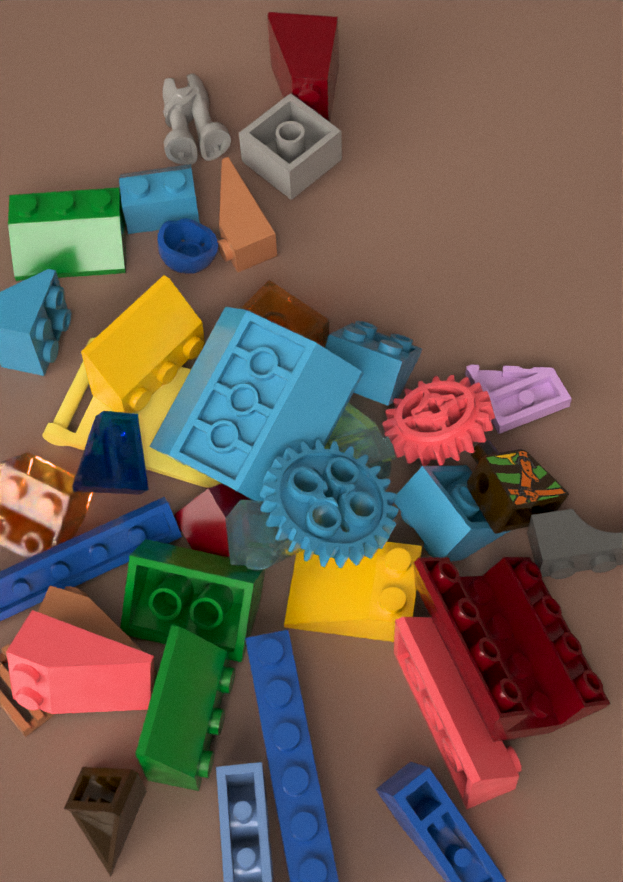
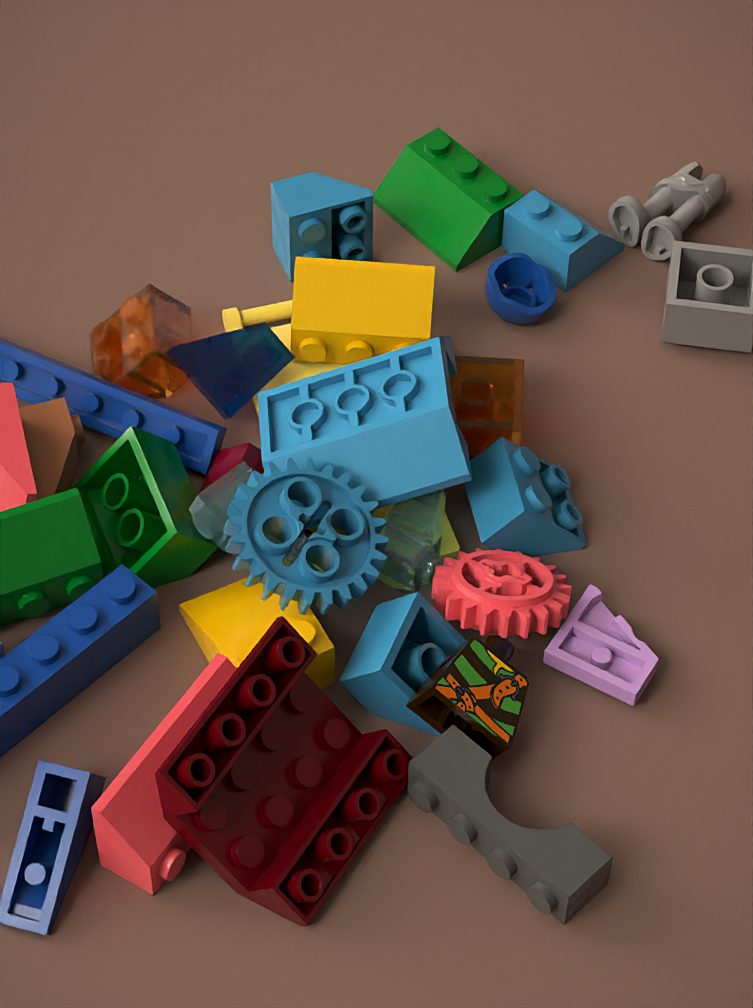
camera: 50 degrees right, 10 degrees down
nougat slope [217,157,277,273] -> none

